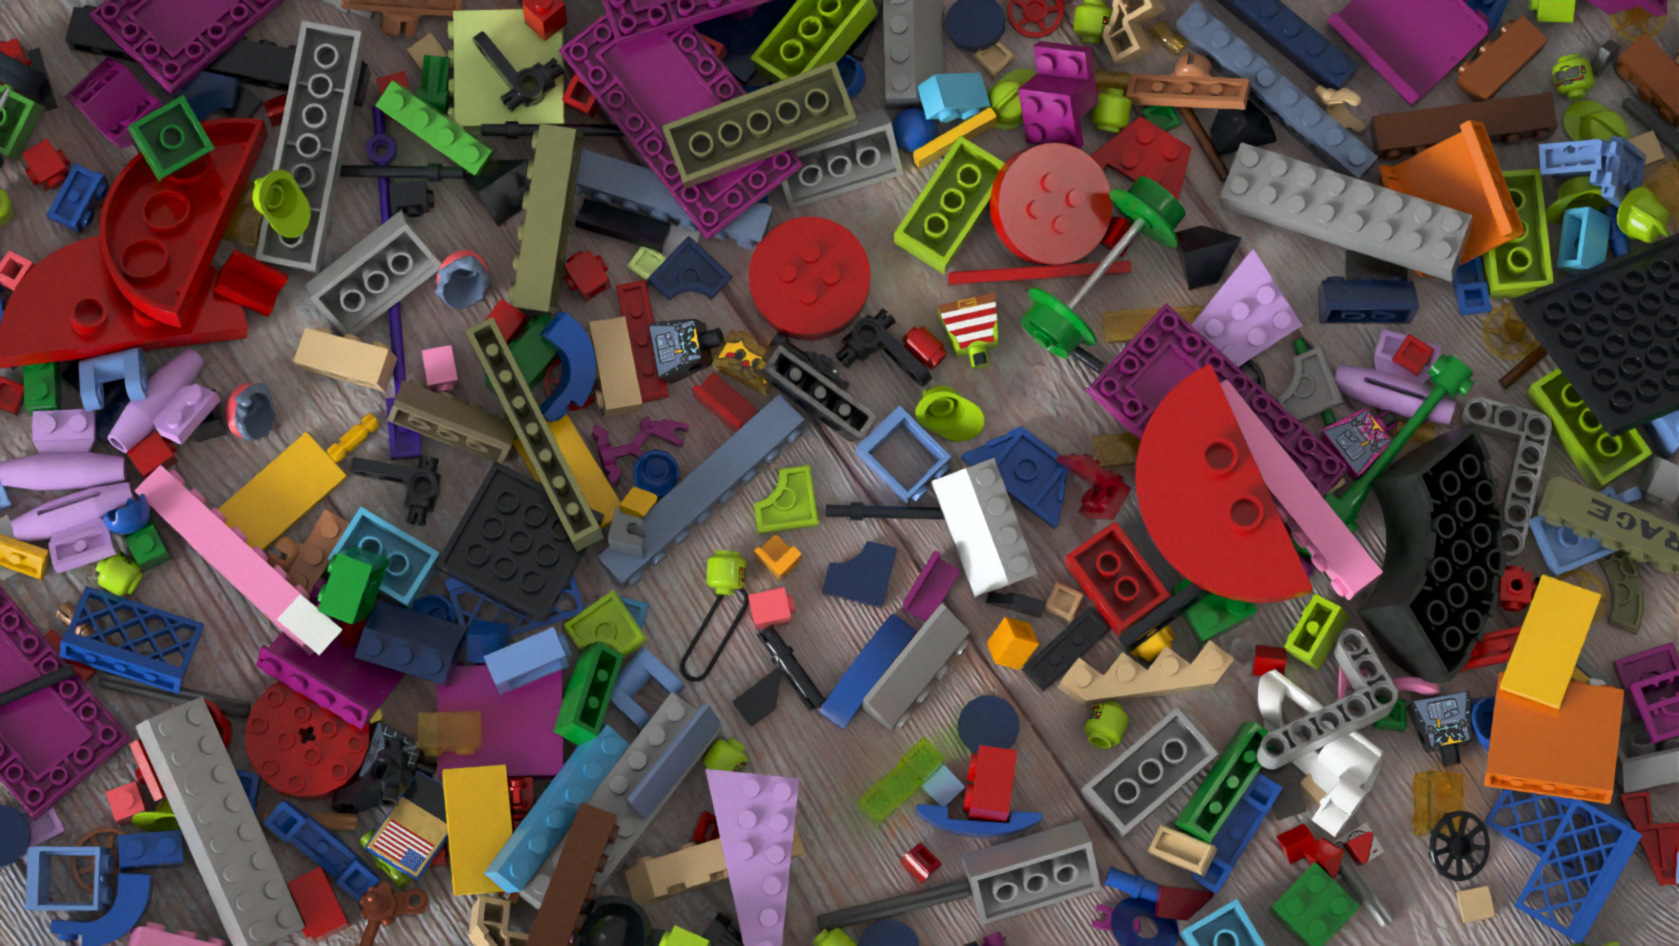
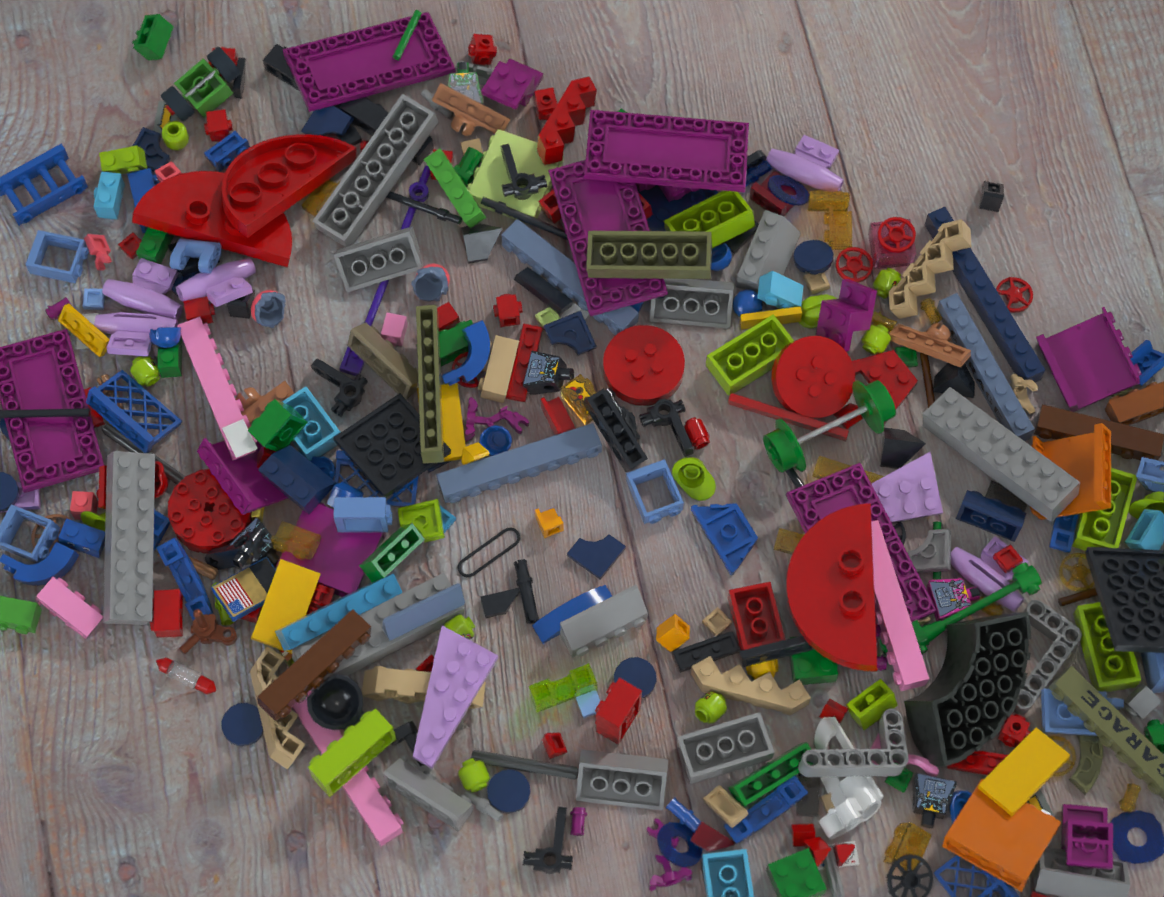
camera: 25 degrees right, 10 degrees down
magenta bracket [64,56,164,150] -> none
green brick [127,95,215,181] -> none
red panel [213,249,288,318] -> none
yellow tile [218,432,348,552] -> none
lime piece [252,169,311,238] -> none
tan brick [293,326,397,392] -> none
yellow axle [327,413,380,463] -> none
black brick [389,181,435,218] -> none
olive brick [509,124,584,314] -> none
dark grey hinge [608,508,646,559] -> none
medium blue connector [609,647,685,731] -> none
lime head [706,550,747,596] -> none
coral brick [748,587,796,630] -> none
lime tile [754,464,819,535] -> none
black bar [826,502,945,521] -> none
magenta panel [902,550,961,622] -> none
blue slope [916,804,1042,838] -> none
slope [931,458,1038,597] -> none
torso [937,293,998,369] -> none
black tile [986,591,1045,618] -> none
dark red bracket [1056,453,1131,520] -> none

